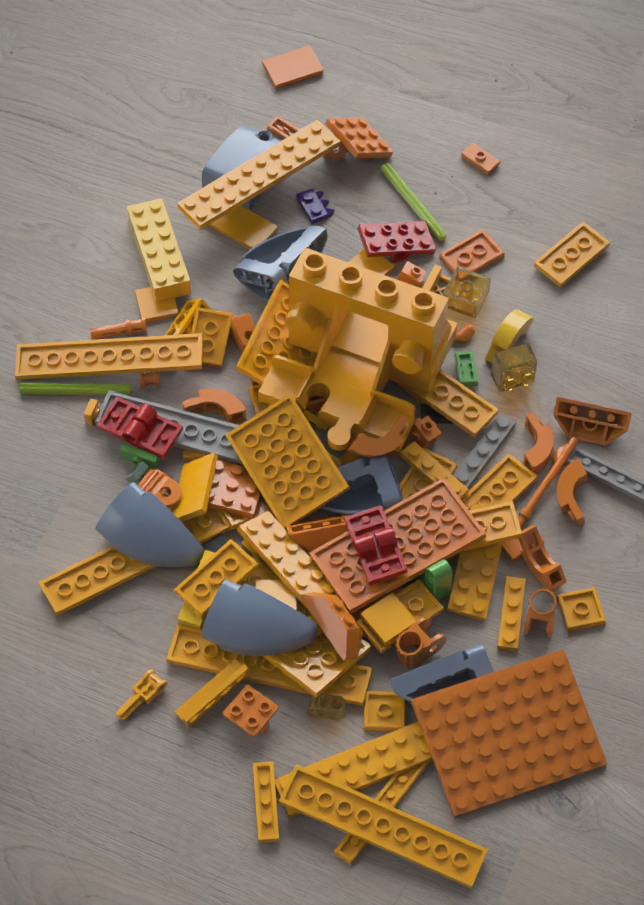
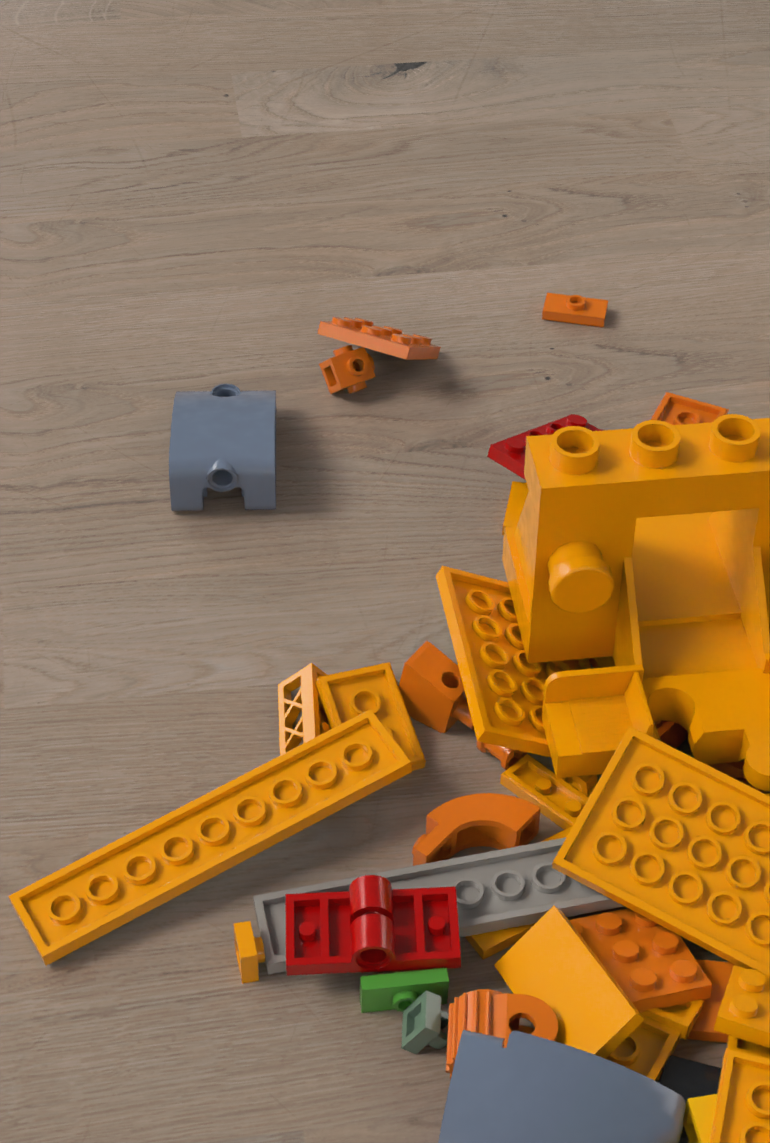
camera: 30 degrees left, 15 degrees down
lime axle [19,383,132,395] -> none
orange pin [90,317,147,340] -> none
yellow brick [127,198,191,301] -> none
light orange tile [135,287,179,322] -> none
orange bush [139,372,160,388] -> none
light orange plate [177,120,340,230] -> none
light orange tile [208,206,278,250] -> none
sand blue panel [233,226,328,302] -> none
tile [262,45,324,89] -> none
orange tile [267,115,300,140] -> none
plate [296,188,335,224] -> none
lime axle [381,163,447,242] -> none

